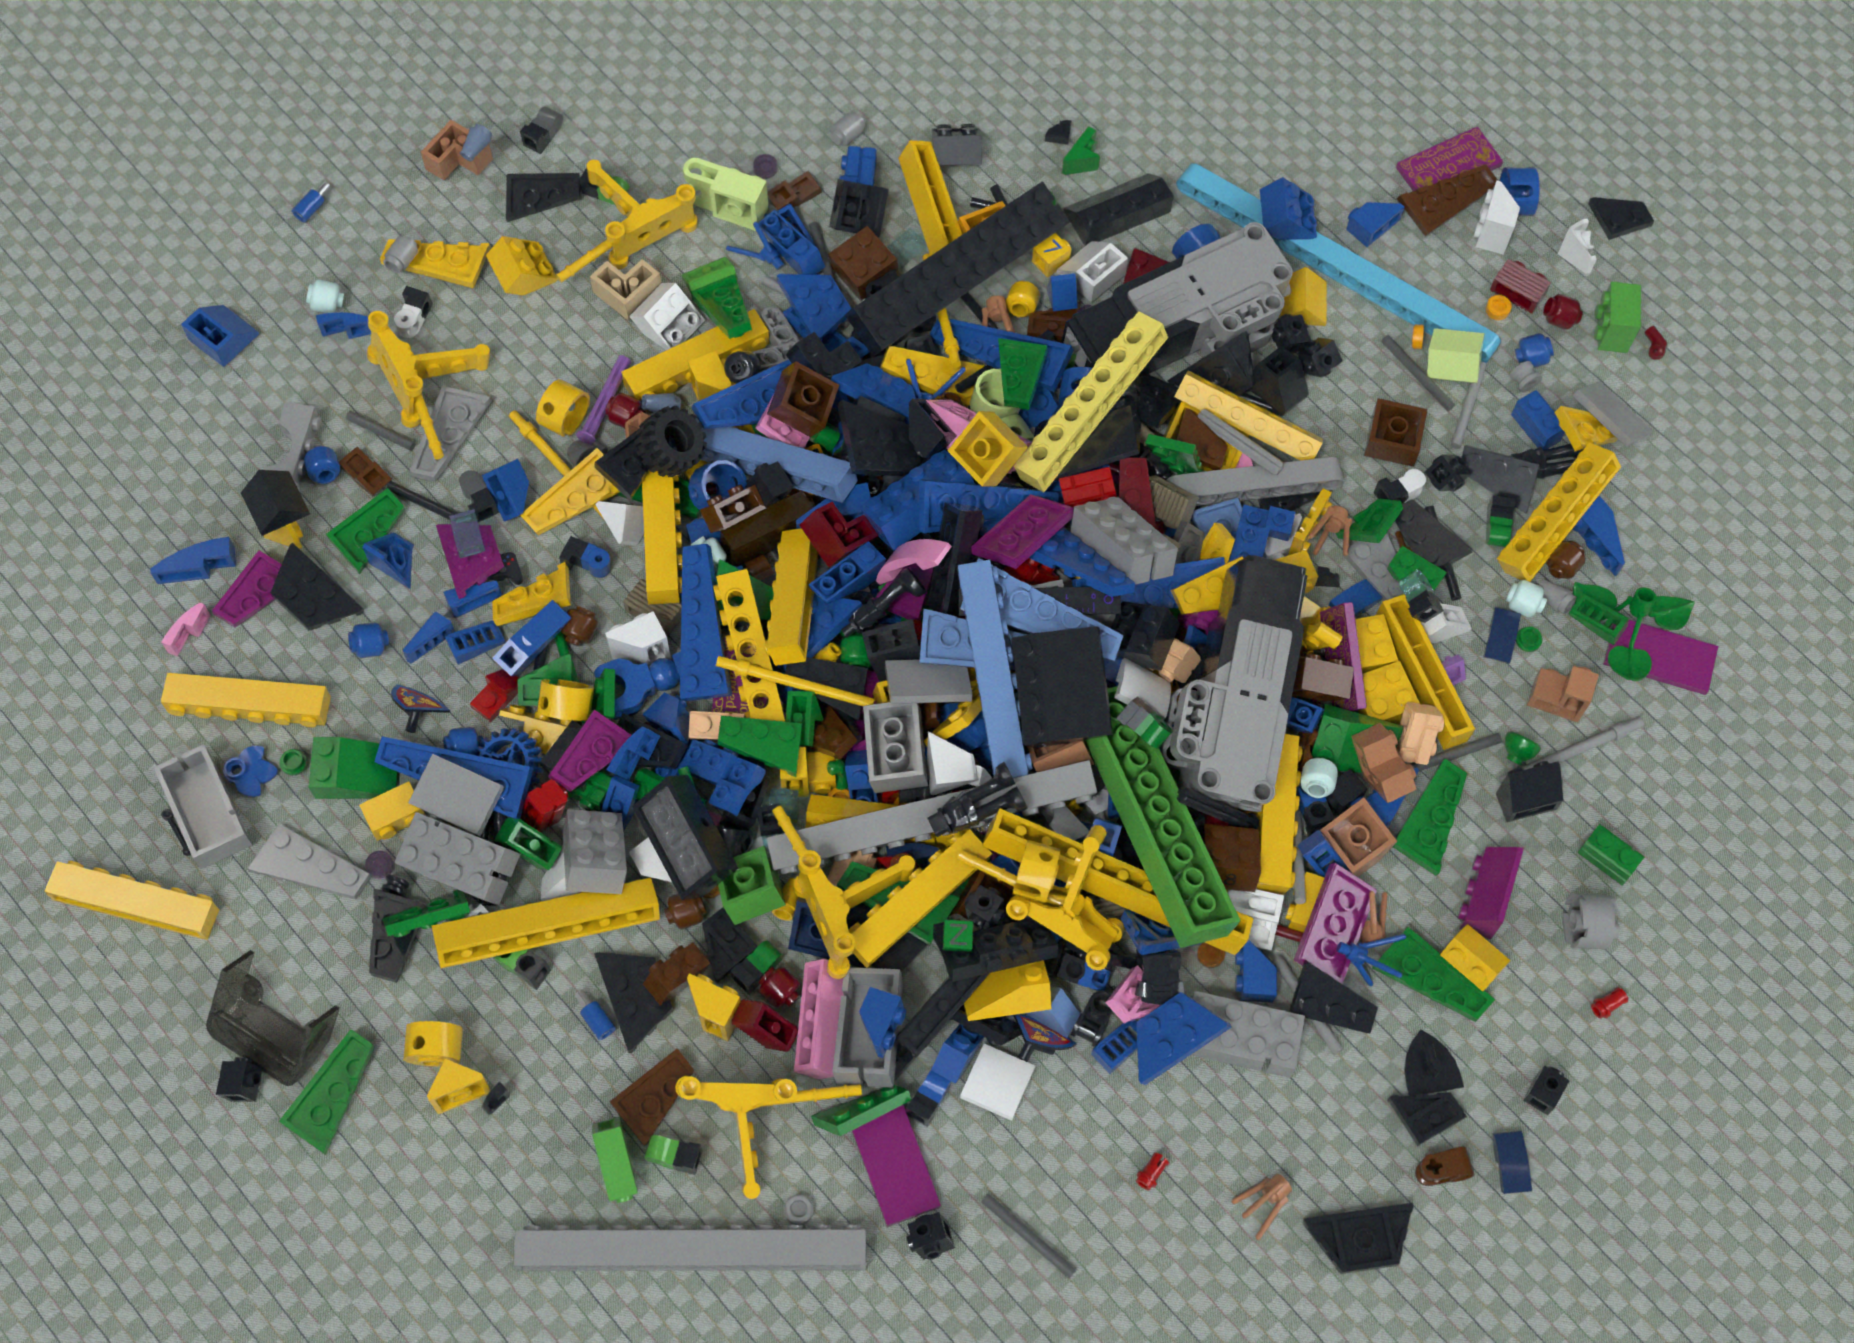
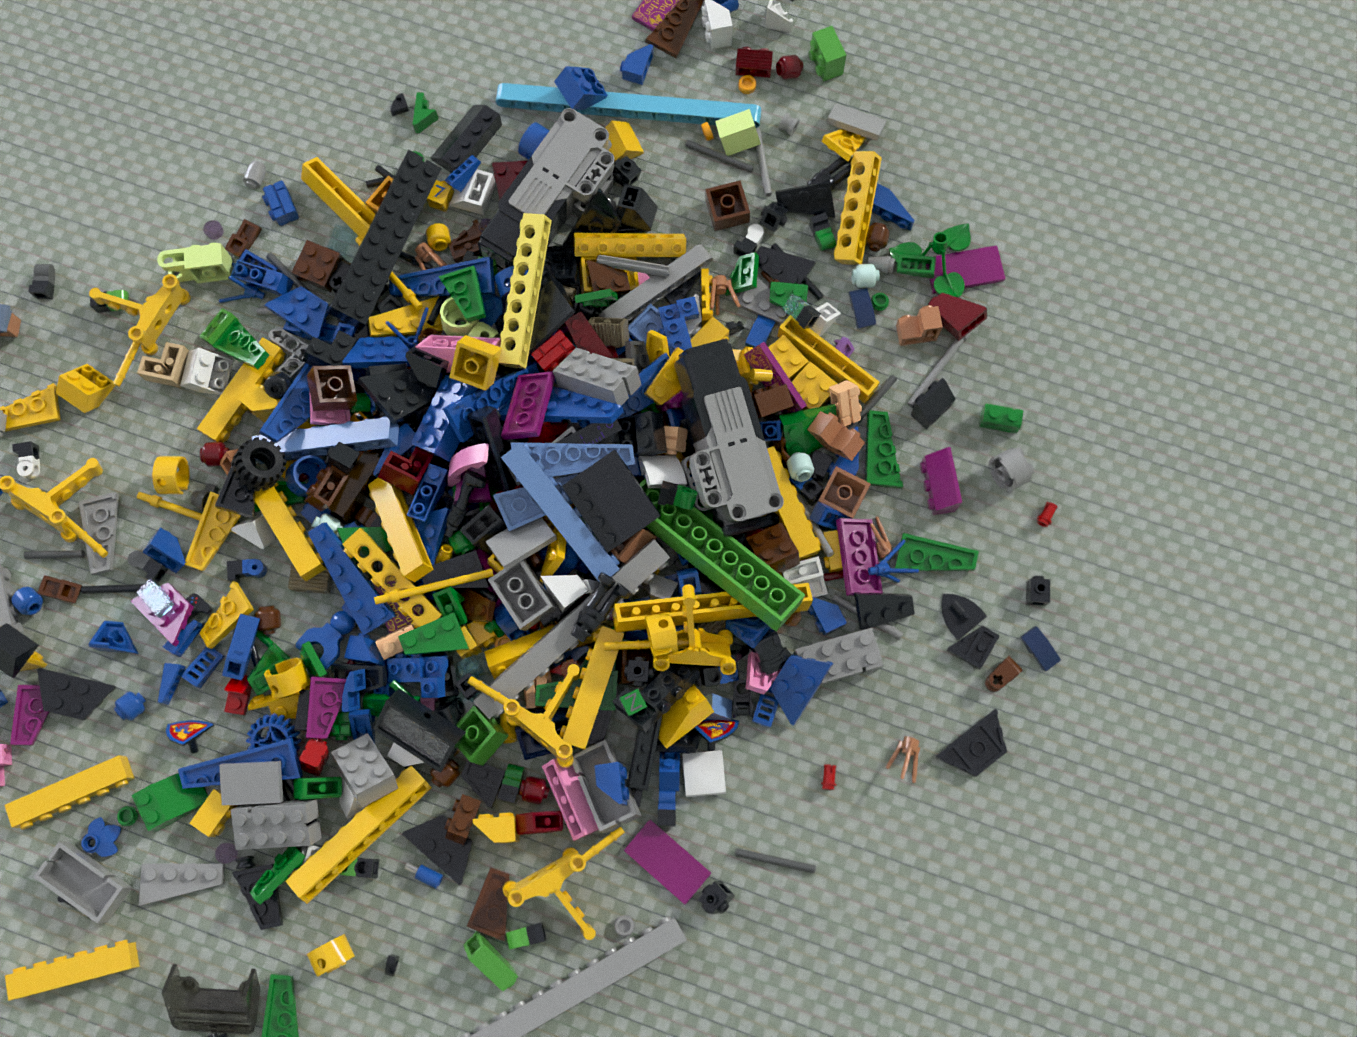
camera: 25 degrees left, 10 degrees up
green wing [326,488,405,575] -> none
yellow slope [427,1059,491,1115] -> none
blue head [443,727,484,756] -> none
black wing [506,173,580,222] -> none
medium lavender axle [576,355,631,444] -> none
white slope [605,611,671,667] -> none
sand blue cone [641,393,681,412] -> none
green wing [811,1084,911,1136] -> none
black brick [829,179,889,237] -> none
black slope [932,124,982,165] -> none
blue slope [1047,273,1077,311] -> none
black brick [1297,337,1342,377] -> none
yellow brick [1440,924,1511,991] -> none
green brick [1505,731,1541,766] -> none
blue brick [1511,390,1565,449] -> none
blue head [1515,333,1554,368] -> none
dark red arm [1644,326,1667,360] -> none
none -> blue slope [445,155,481,192]
none -> dark red slope [928,293,987,341]

